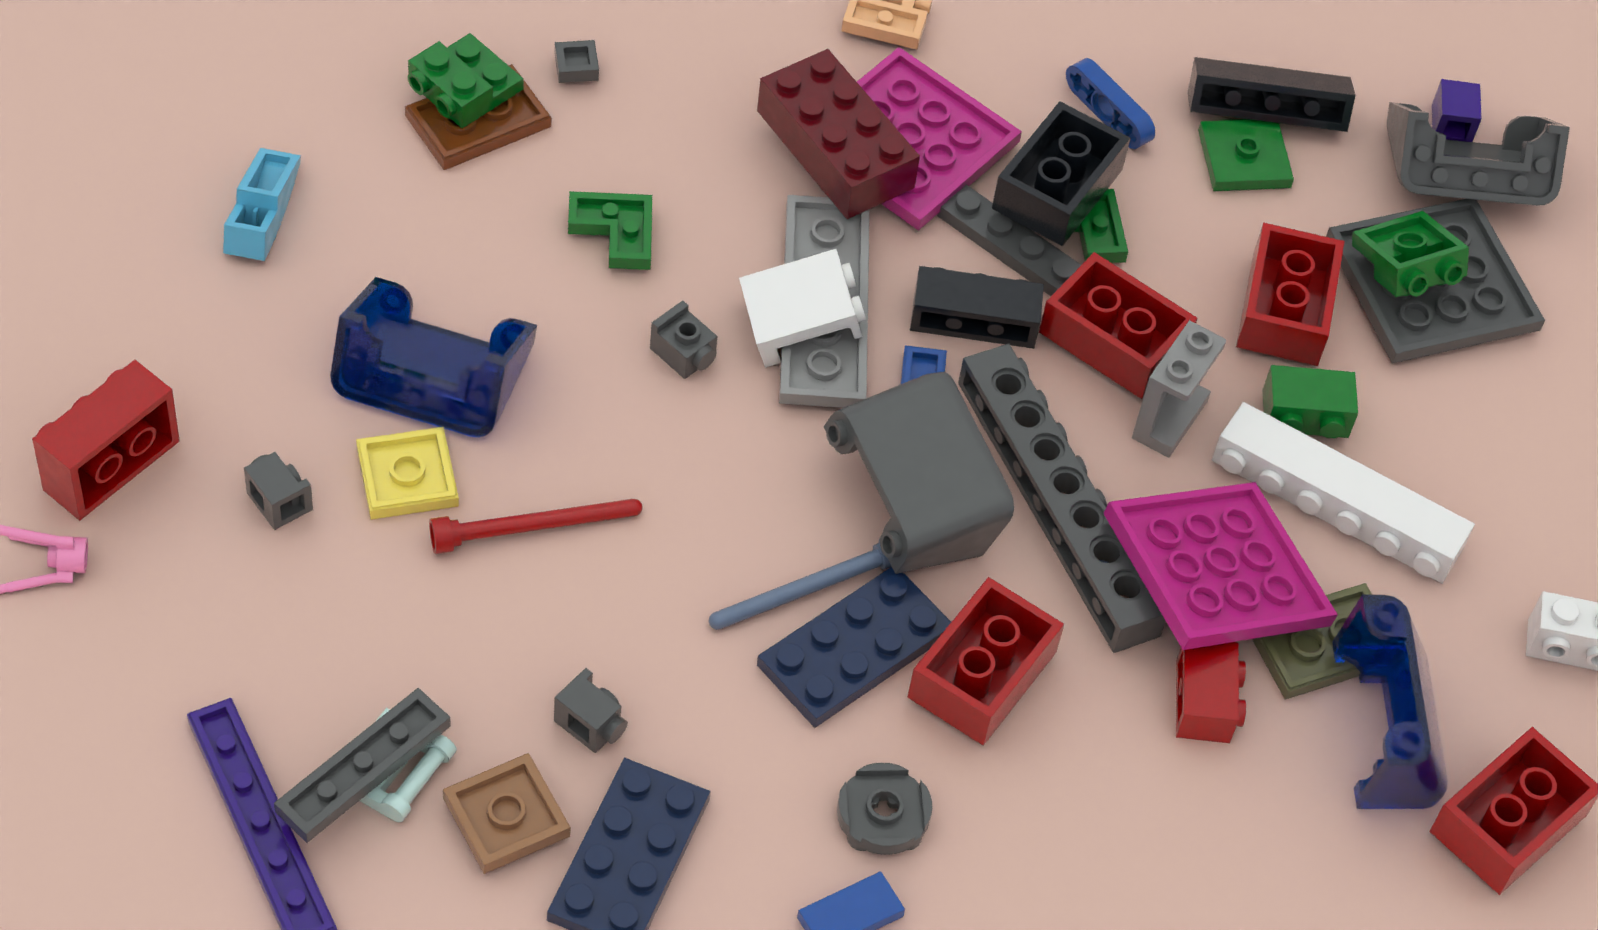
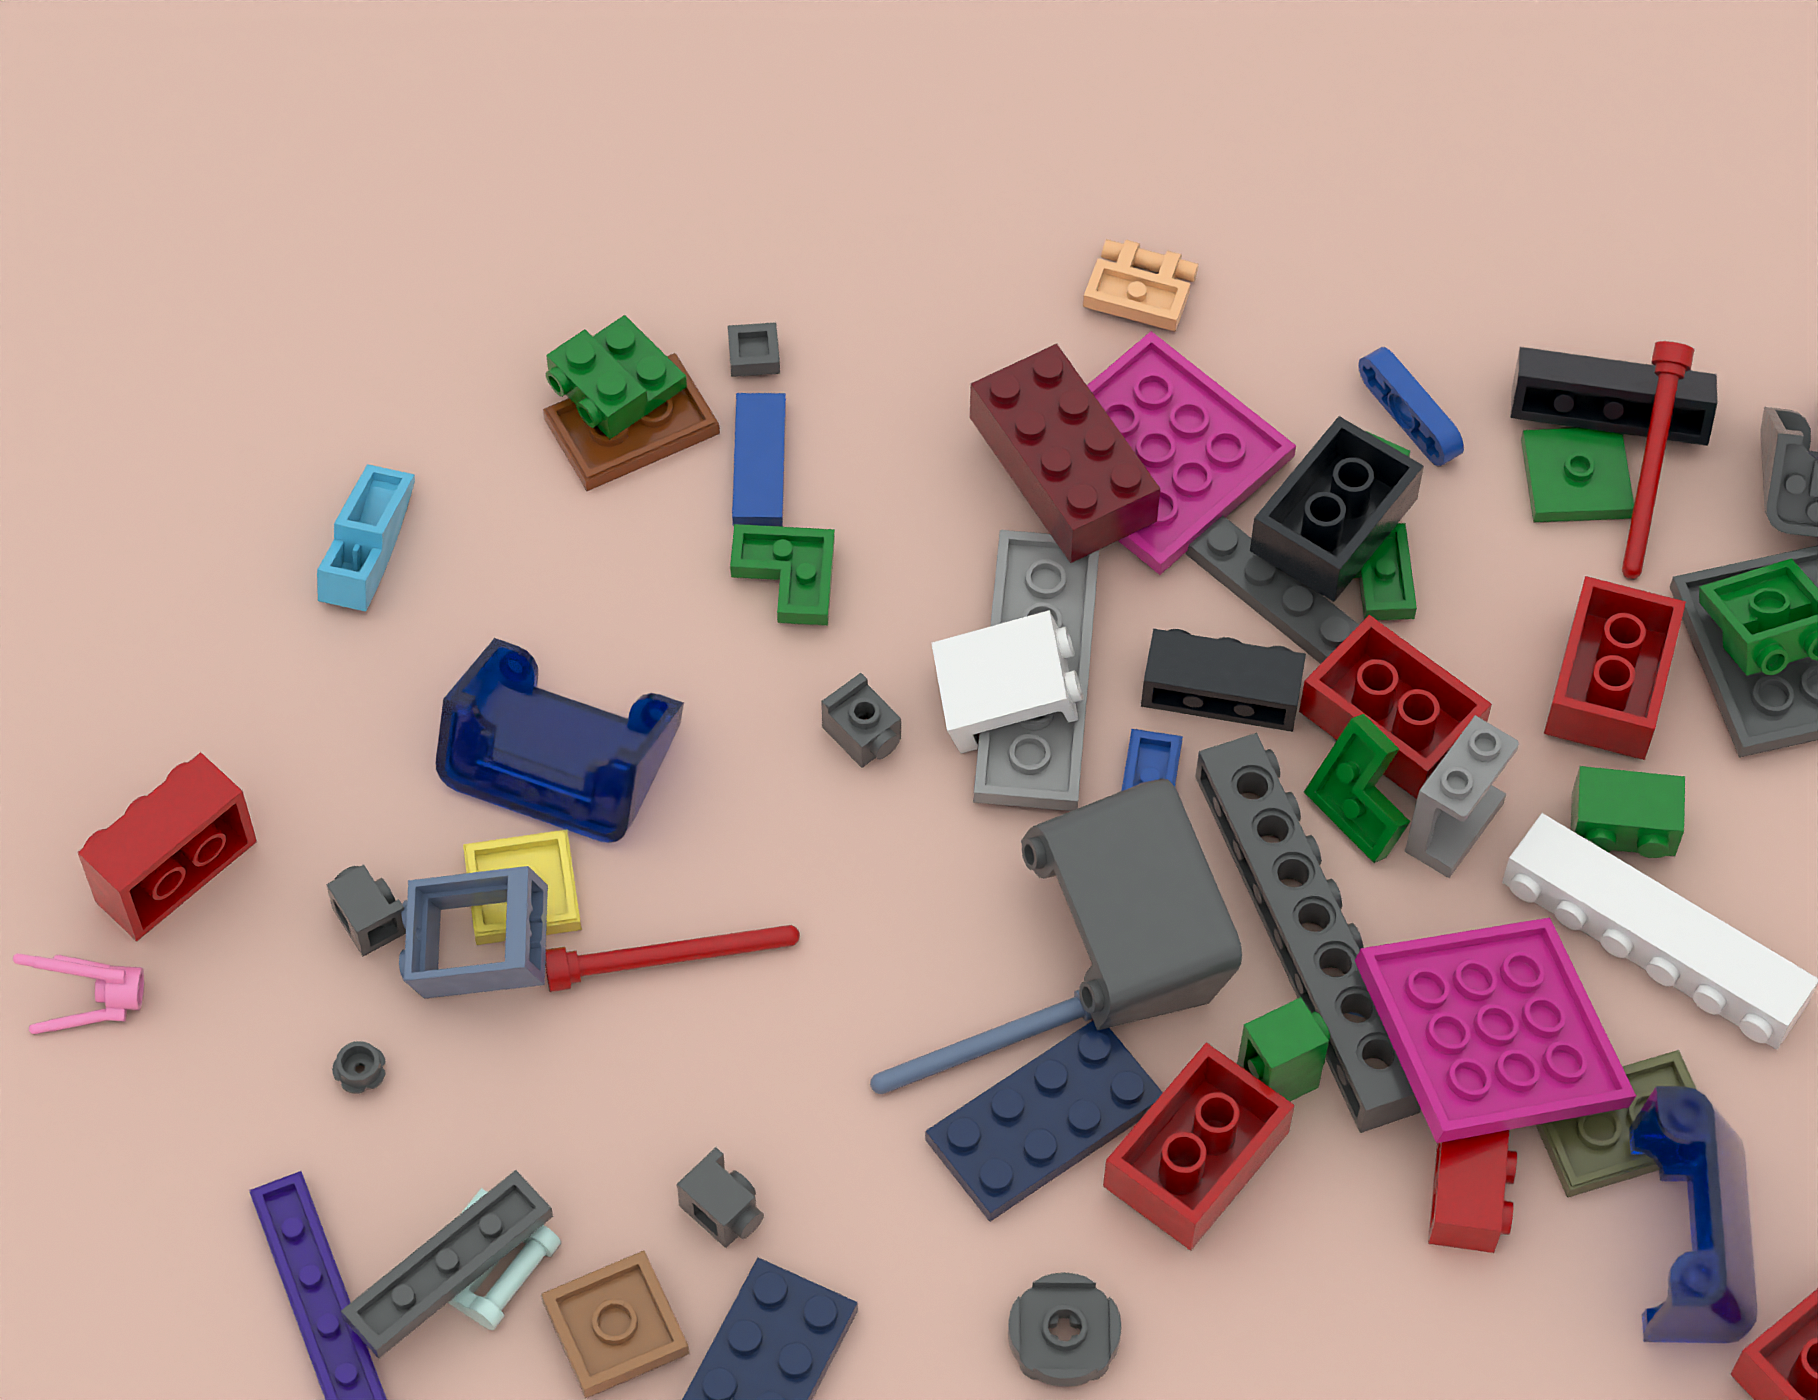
camera: 10 degrees right, 5 degrees up
none -> dark grey plate [332,1041,386,1094]
none -> sand blue window [399,866,548,999]
none -> blue tile [732,393,786,527]
none -> green brick [1237,997,1330,1101]
none -> green plate [1304,714,1411,863]
none -> red piece [1622,341,1695,579]

